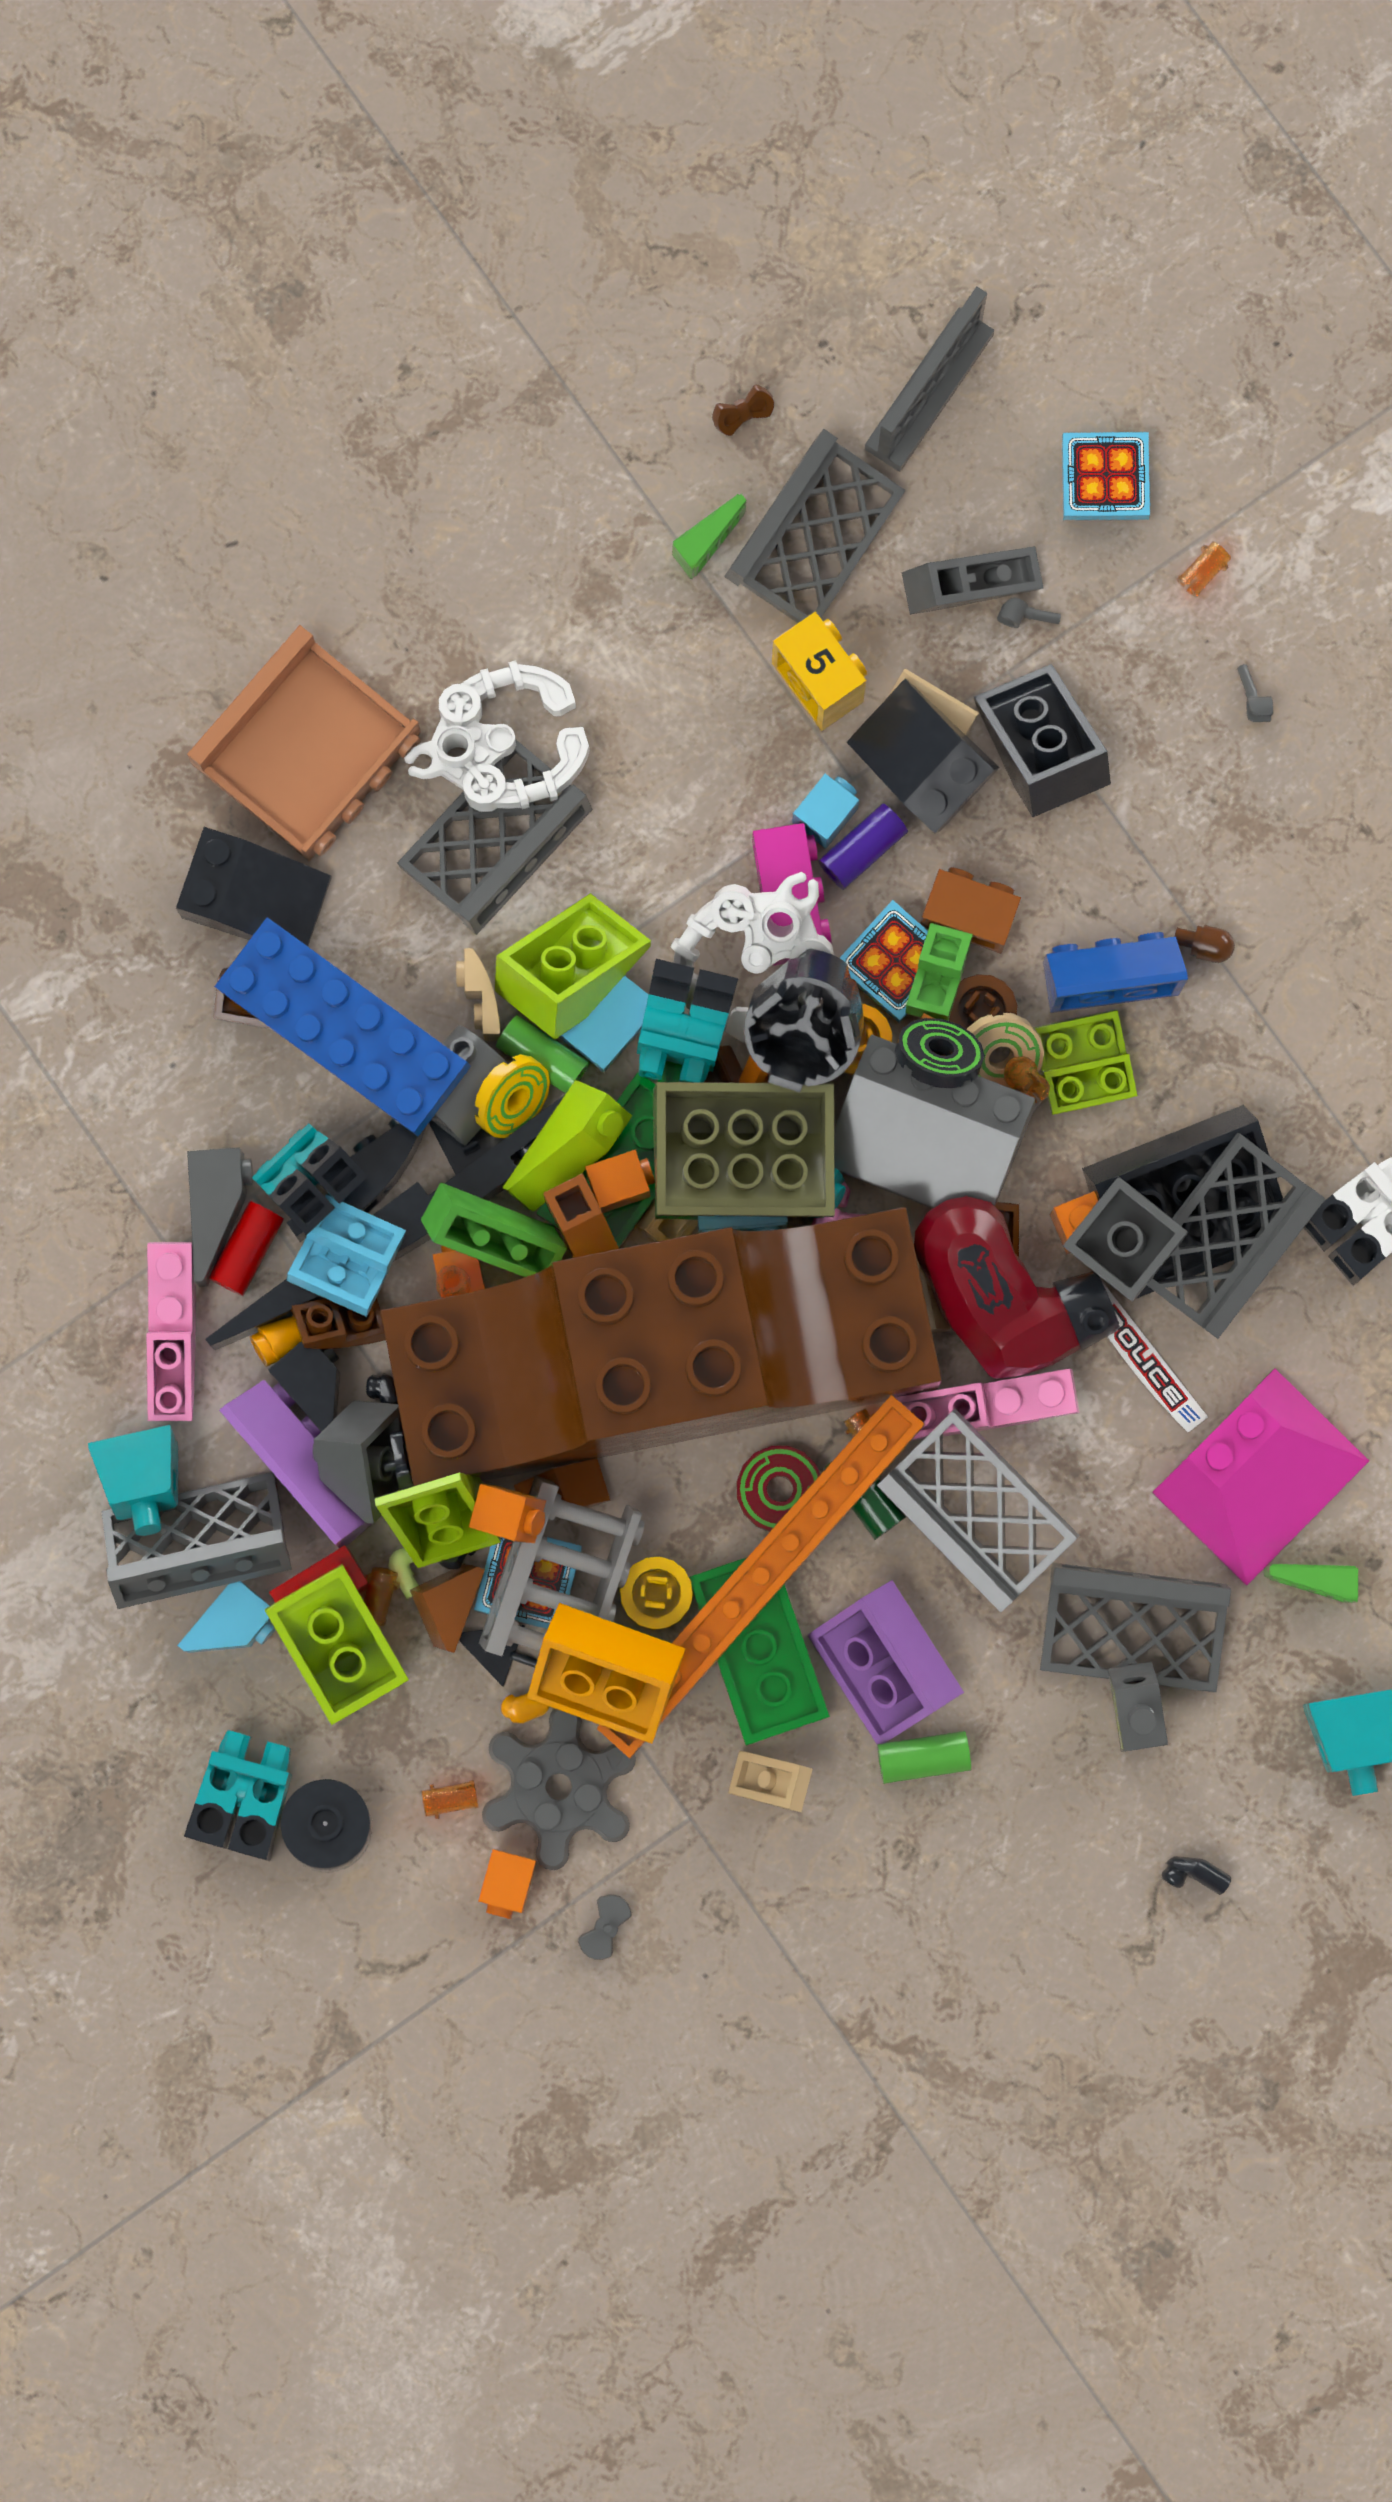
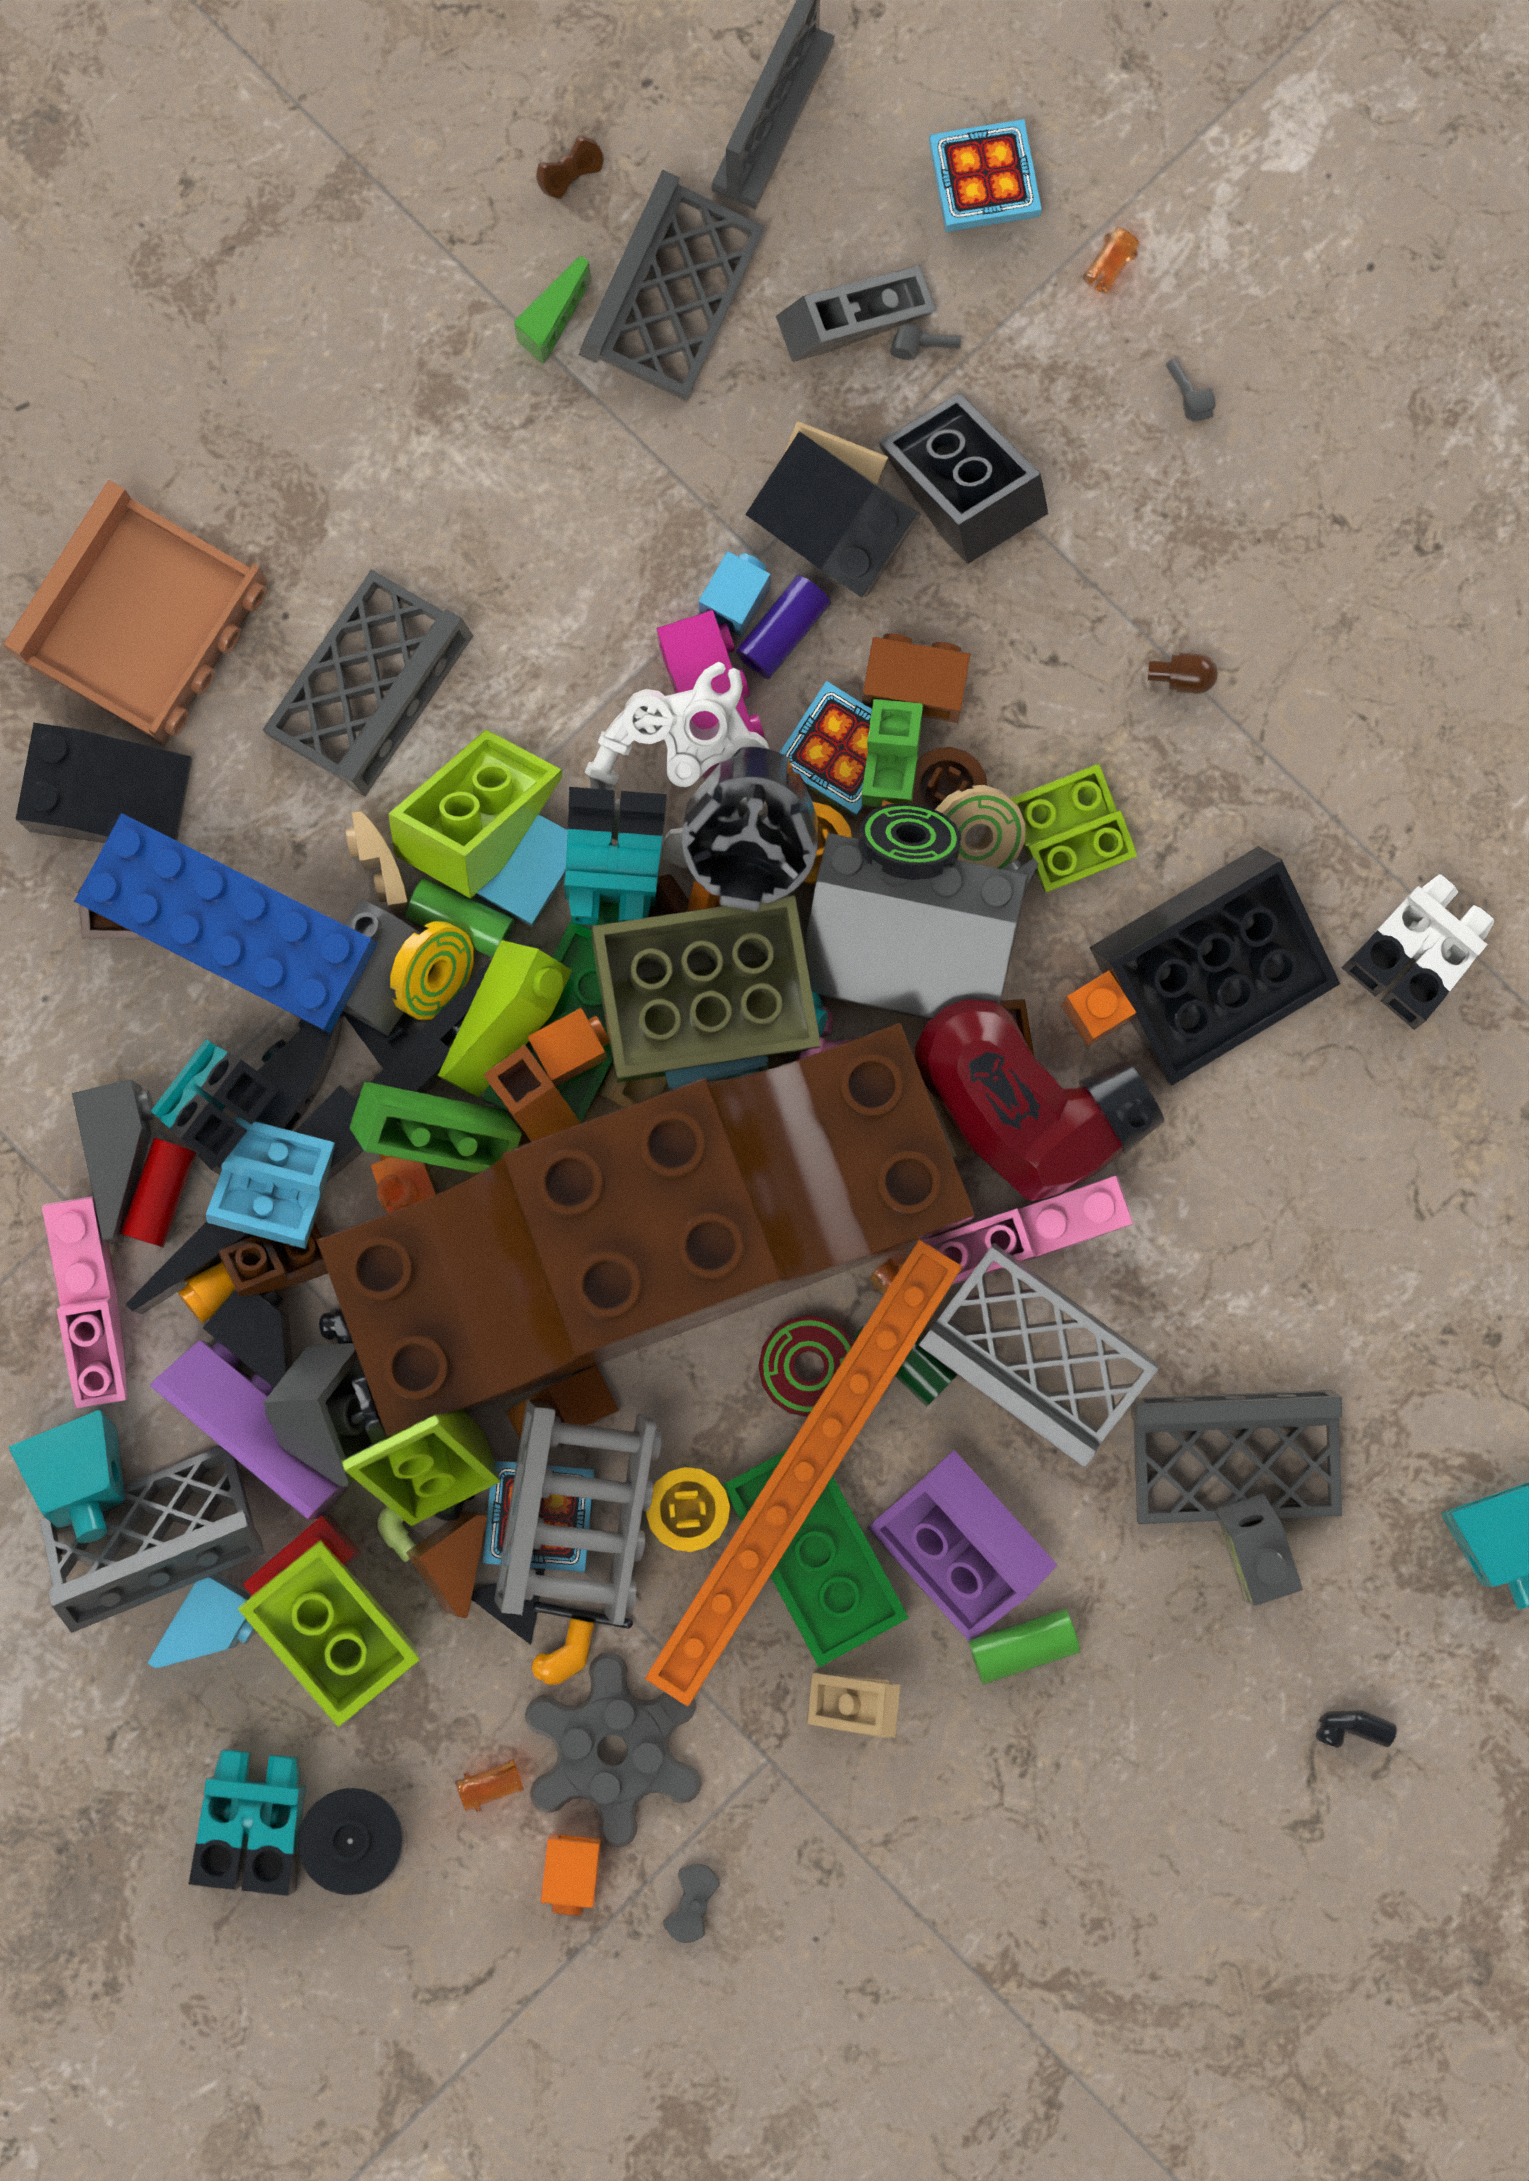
camera: 10 degrees left, 0 degrees up
clear orange pin [364,1567,400,1626] -> none
white piece [404,660,590,812] -> none
orange brick [469,1484,547,1544] -> none
light orange slope [527,1603,686,1744] -> none
yellow brick [772,611,868,731] -> none
clear orange pin [1004,1056,1050,1103] -> none
blue slope [1043,932,1188,1013] -> none
dark grey brick [1063,1177,1189,1302] -> none
sticker [1102,1282,1208,1432] -> none
dark grey fence [1147,1133,1325,1339] -> none
dark pink slope [1152,1368,1369,1586] -> none
bright green slope [1264,1564,1358,1603] -> none

